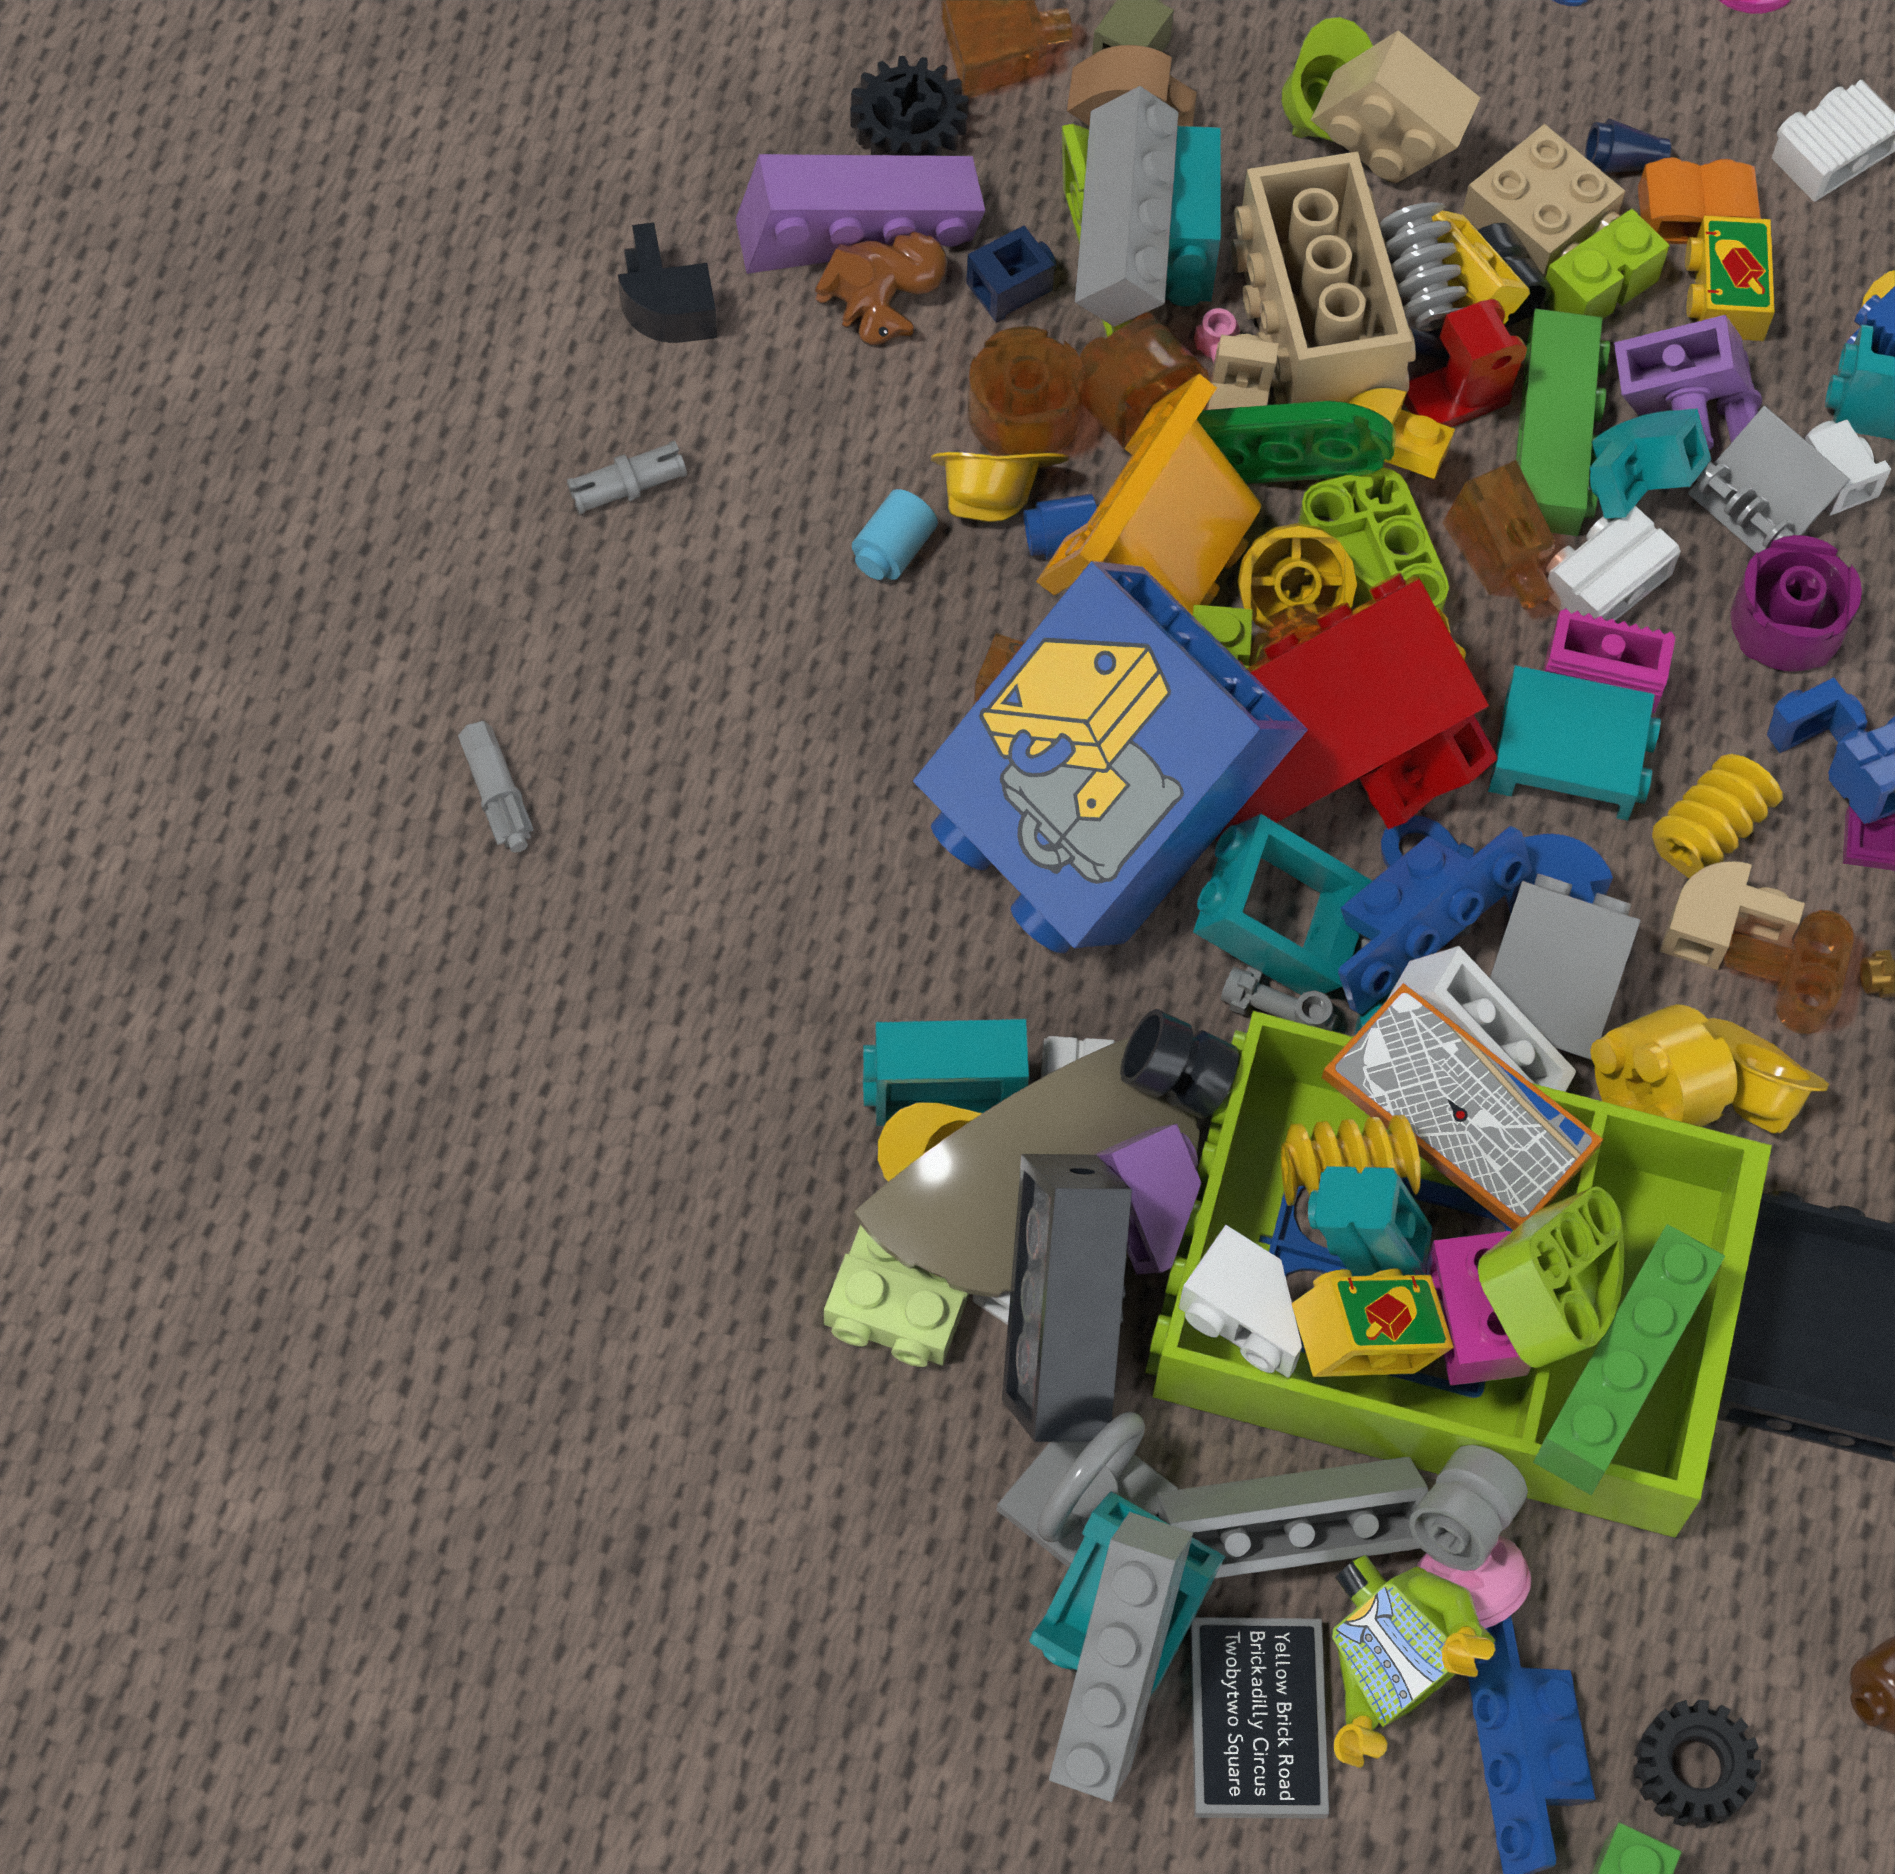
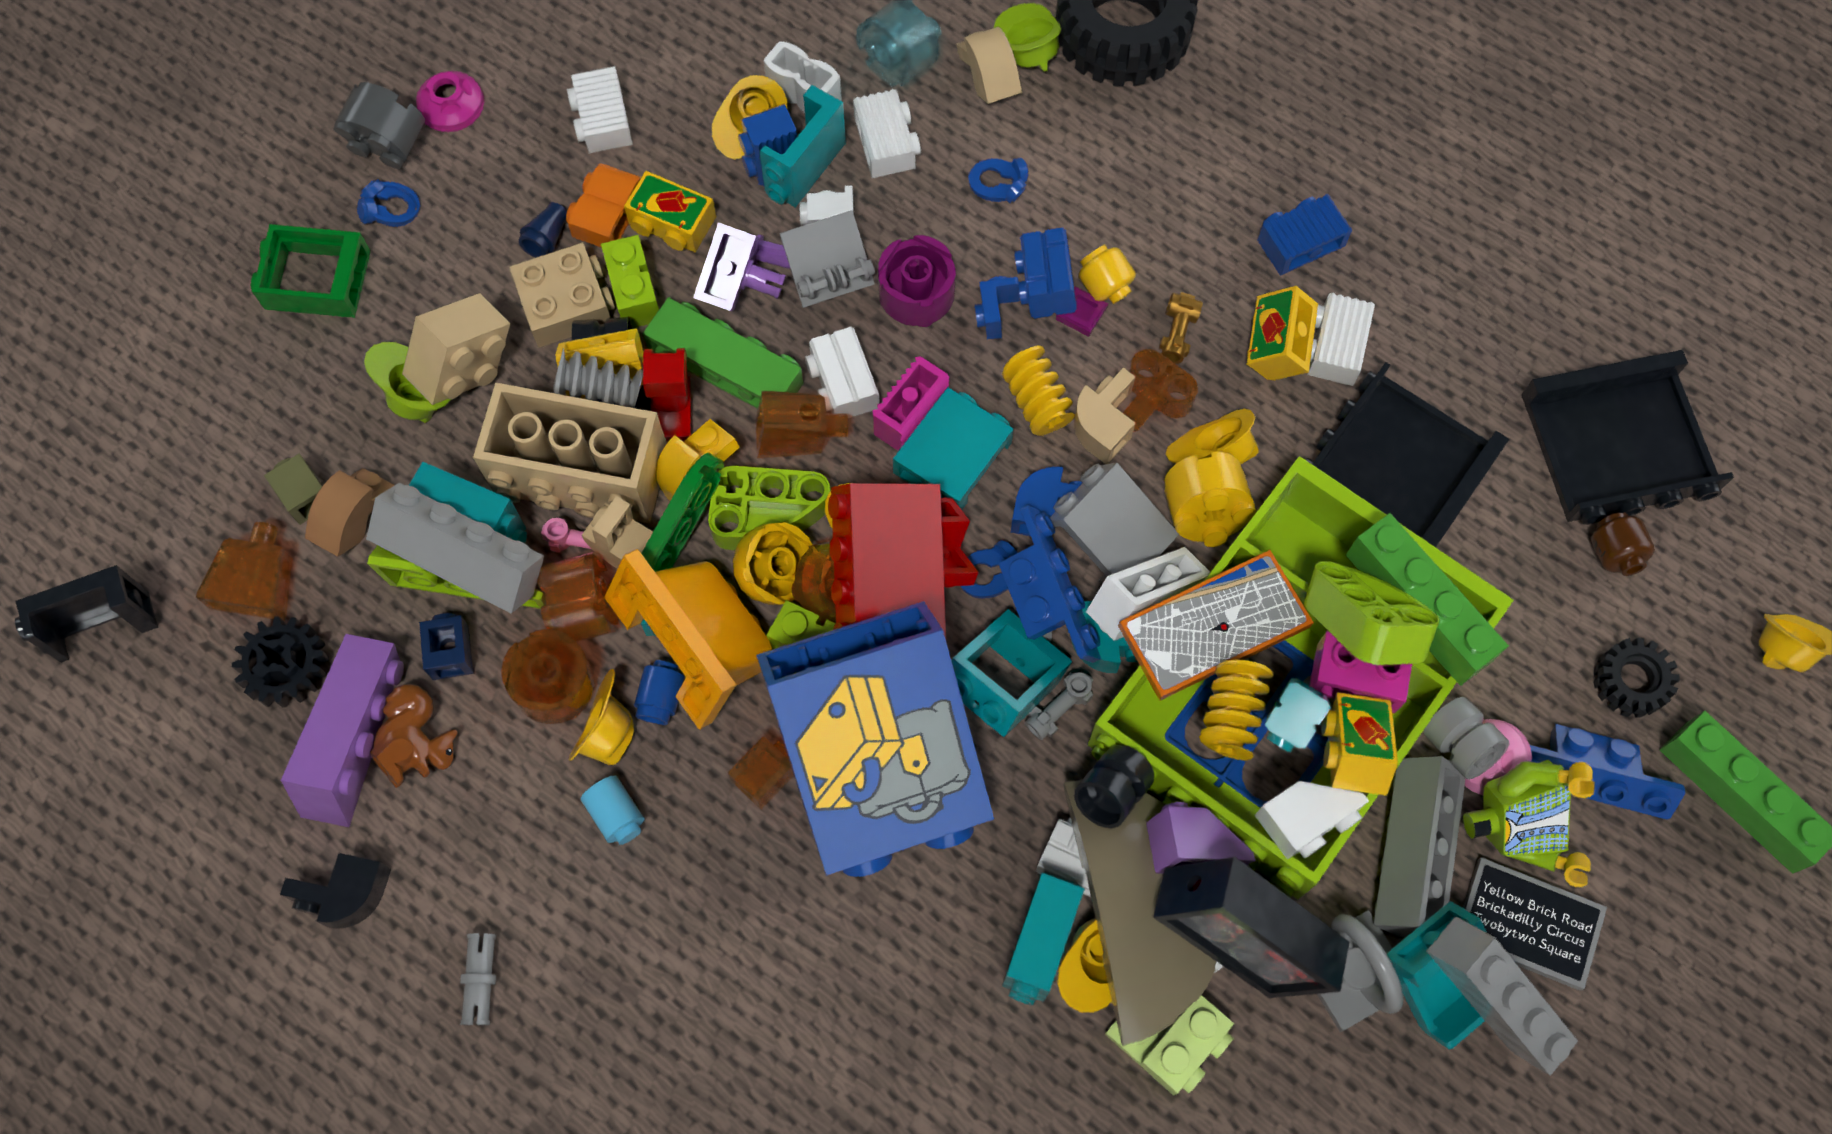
camera: 65 degrees left, 5 degrees up
teal brick [1590,408,1712,519] -> none

